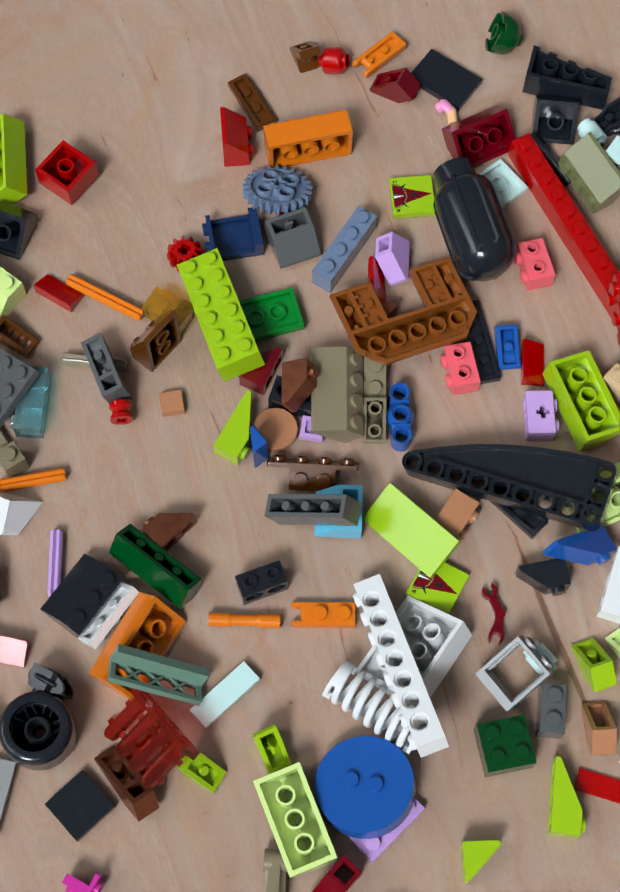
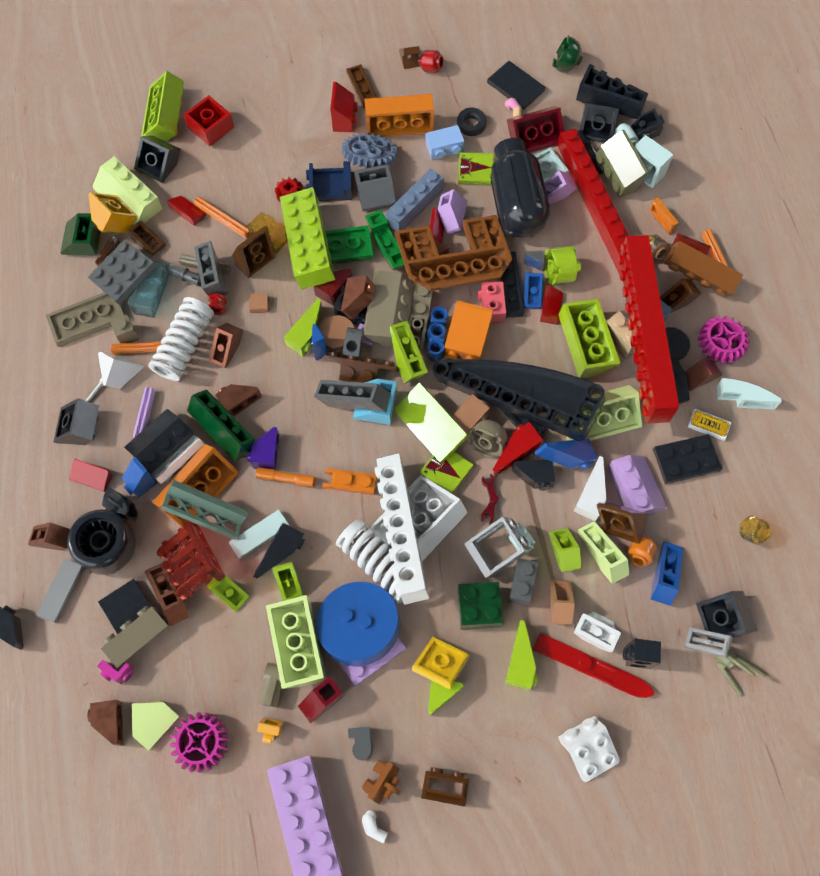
camera: 10 degrees right, 0 degrees up
black brick [235,560,288,605] -> none
orange hinge [352,31,406,78] -> none
dark red slope [369,68,421,103] -> none
coral brick [514,238,556,291] -> none
lavender brick [522,391,559,441] -> none
none -> dark tan brick [101,605,169,668]
none -> blue slope [122,457,157,498]
none -> white piece [148,297,214,381]
none -> dark grey axle [167,264,201,286]
none -> copper slope [209,323,243,368]
none -> dark purple slope [248,427,280,470]
none -> black slope [253,523,305,579]
none -> dark grey leg [343,327,363,357]
none -> green slope [365,210,404,271]
none -> lime slope [390,321,428,384]
none -> yellow tile [412,637,470,689]
none -> light blue brick [425,125,464,160]
none -> orange slope [444,300,493,360]
none -> black tyre [457,107,487,136]
none -> dark tan cylinder [468,420,508,458]
none -> red slope [492,422,543,477]
none -> flat silver slope [524,251,544,271]
none -> lime brick [544,246,581,285]
none -> lavender slope [545,170,577,204]

